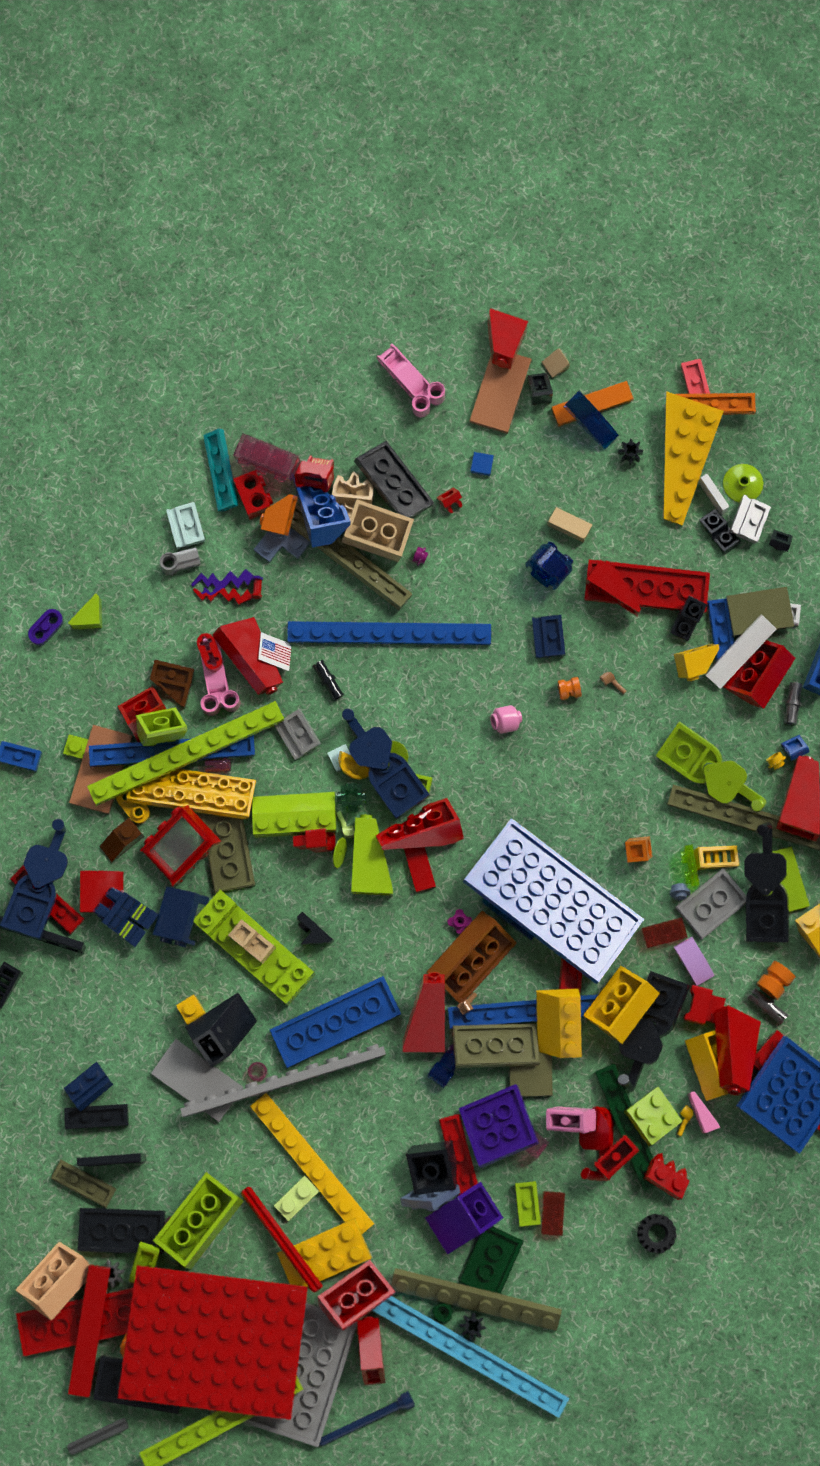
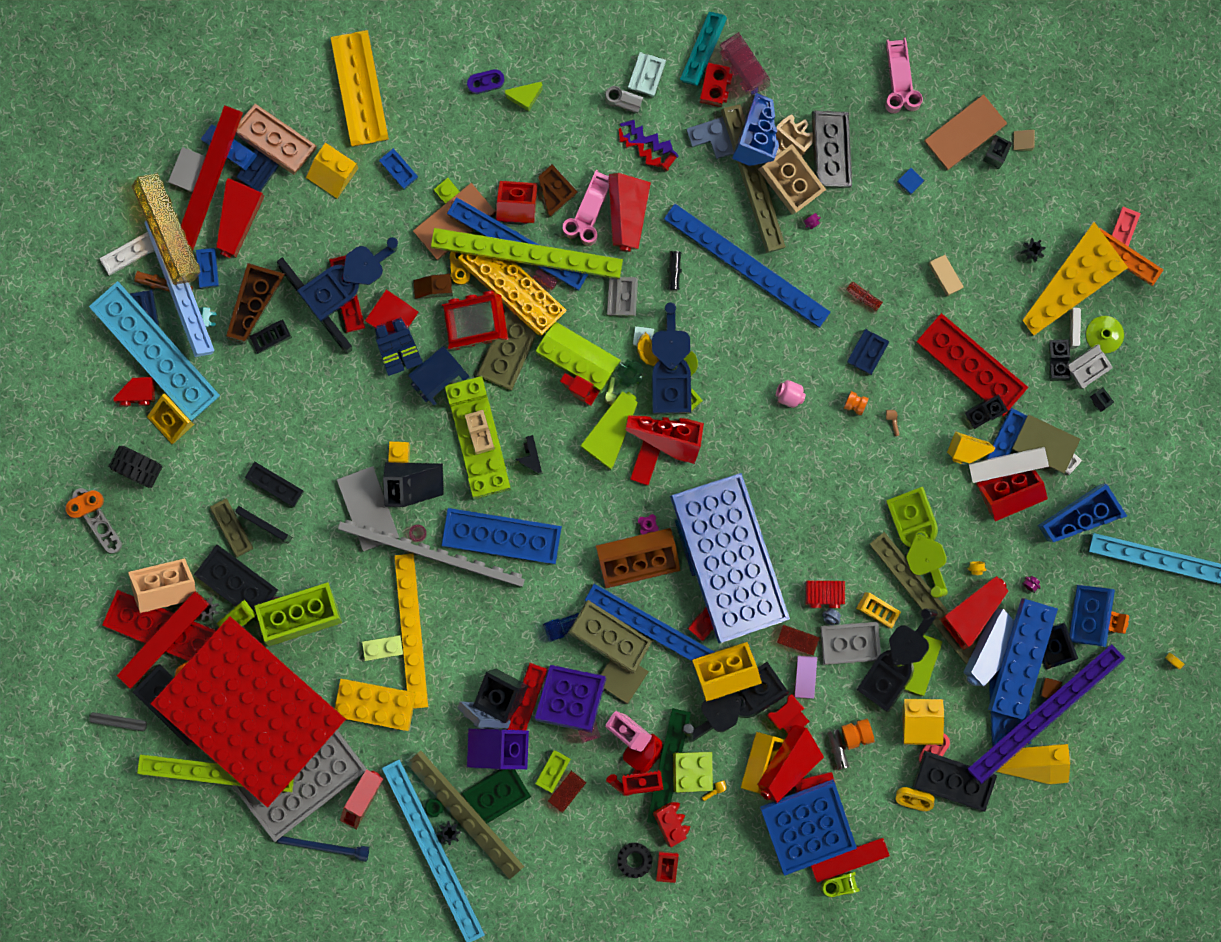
camera: 30 degrees right, 5 degrees up
dark blue plate [63,1062,114,1112] -> none
lime slope [136,707,187,746] -> none
red beam [197,633,223,672] -> none
red axle [241,1186,323,1293] -> none
sticker [258,633,291,671] -> none
orange slope [260,494,298,536] -> none
red piece [295,455,334,492] -> none
red slope [318,1260,396,1331] -> none
lime piece [332,837,347,868] -> none
red slope [403,972,445,1052] -> none
red tile [436,487,463,513] -> none
medium nougat hand [457,992,477,1015] -> none
red slope [487,309,528,370] -> none
clear blue brick [525,541,573,590] -> none
yellow slope [536,989,582,1058] -> none
orange tile [551,381,634,427] -> none
clear blue slope [563,391,619,449] -> none
red slope [586,559,641,617] -> none
orange brick [625,836,653,863] -> none
clear neon green plate [680,844,700,889] -> none
bright pink slope [688,1091,720,1134] -> none
blue tile [781,735,810,761] -> none
flat silver pin [784,682,803,725] -> none
none -> red slope [656,851,679,883]
none -> red brick [805,581,845,609]
none -> clear red axle [846,282,883,312]

